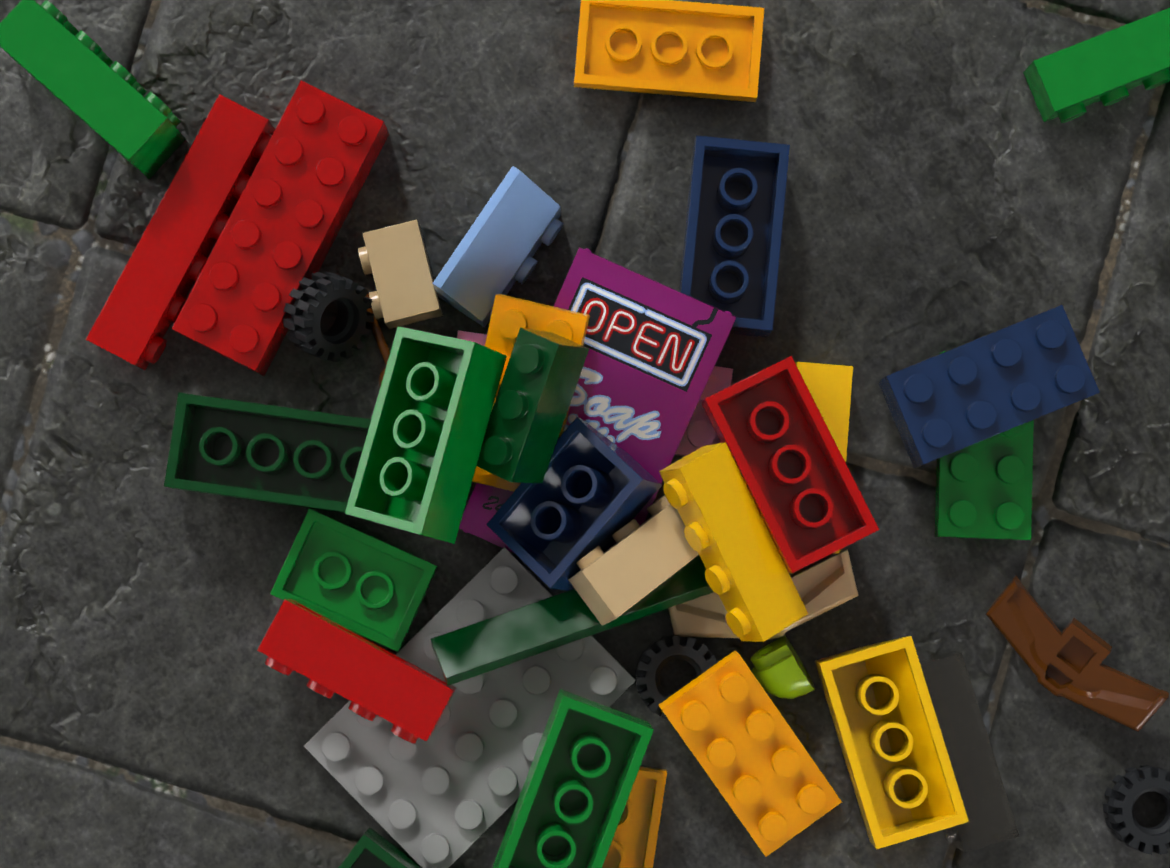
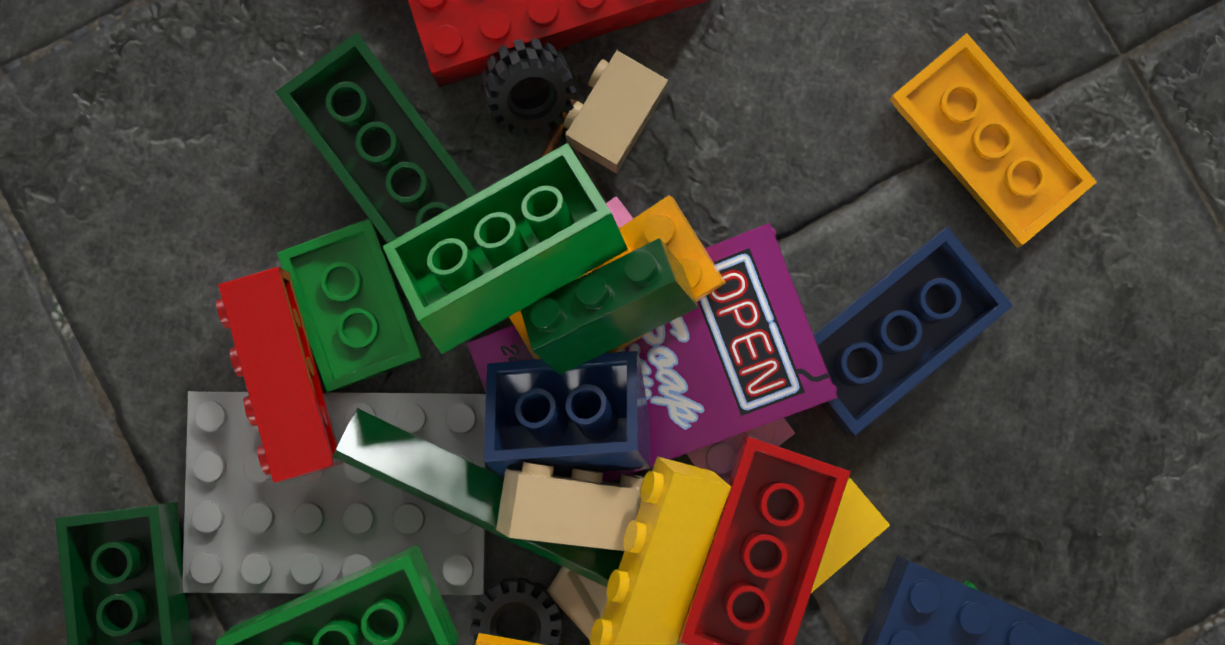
camera: 50 degrees right, 0 degrees up
light blue slope [432,166,563,328] -> none

